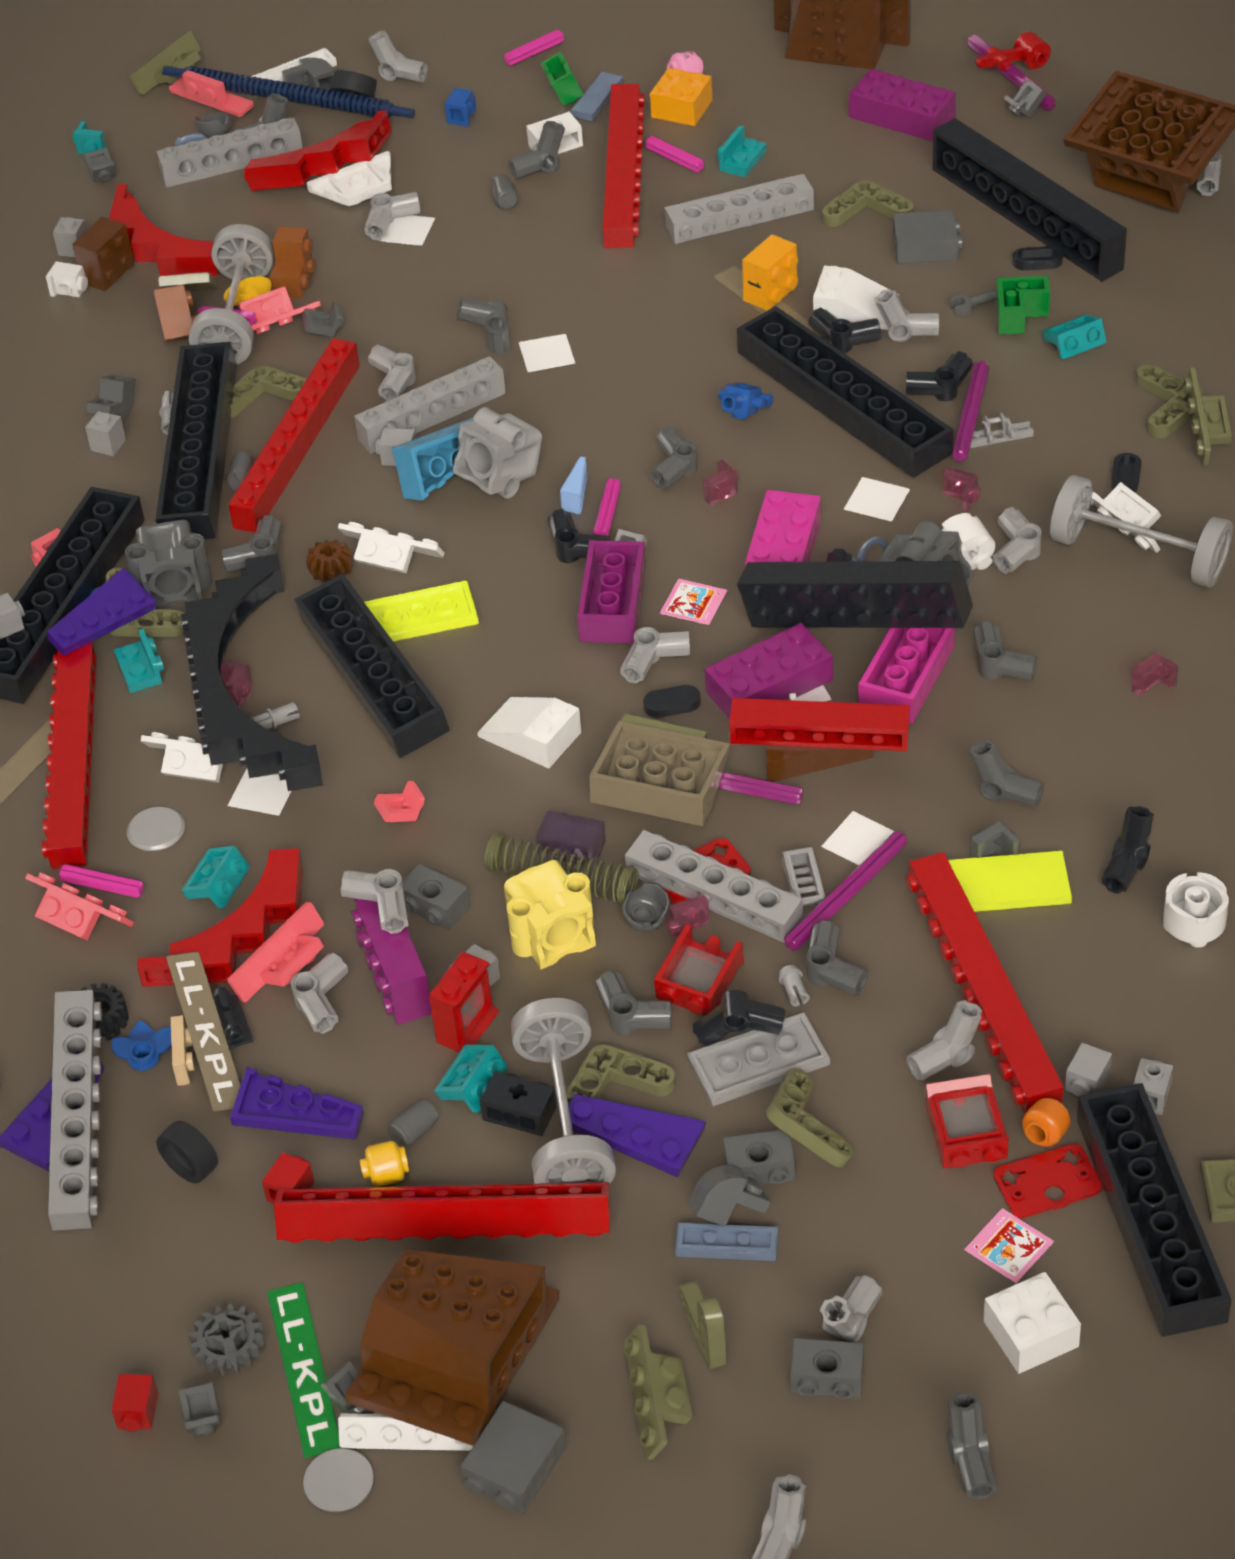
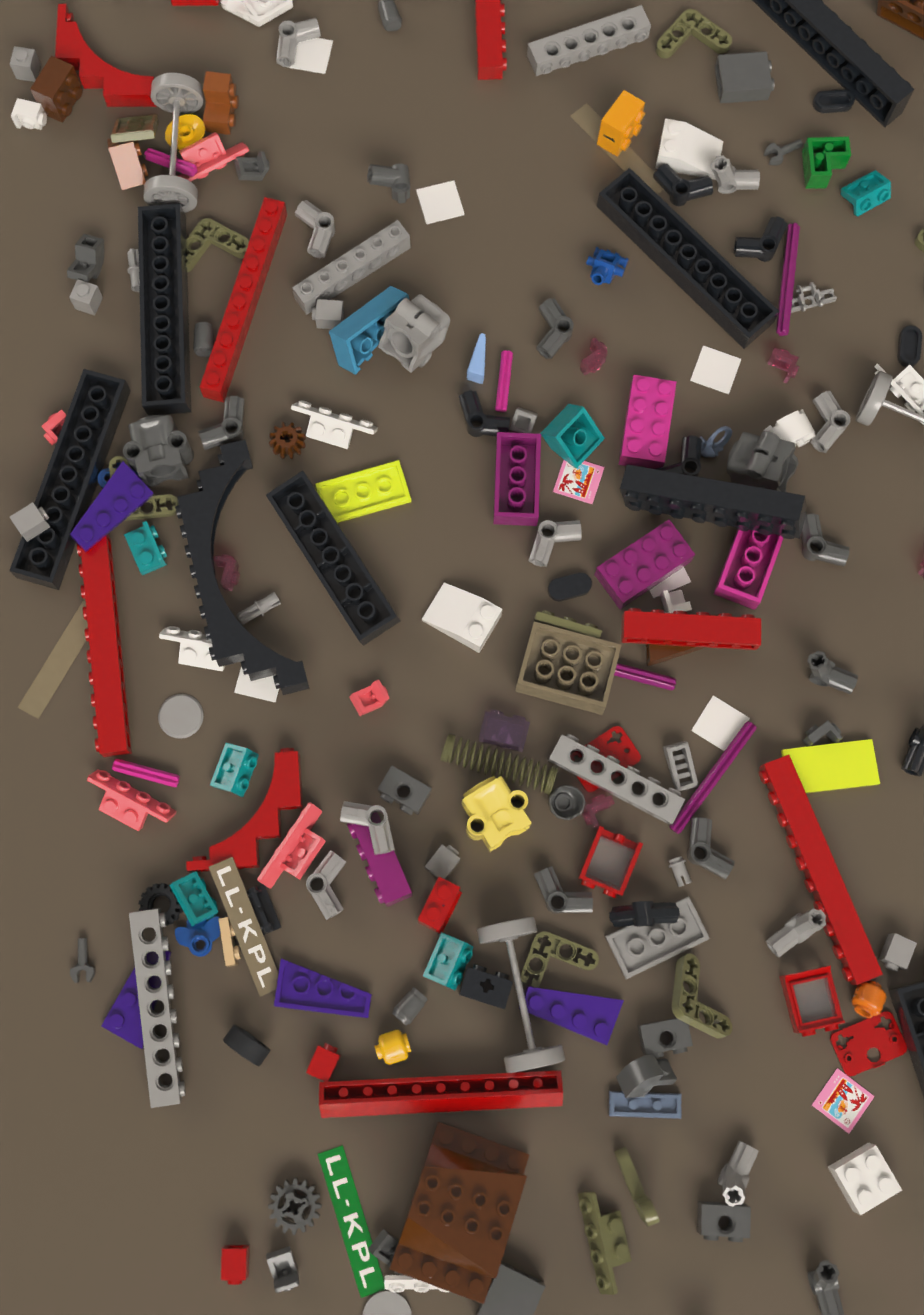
camera: 10 degrees left, 30 degrees up
none -> teal bracket [170,871,219,926]
none -> teal slope [540,404,605,468]

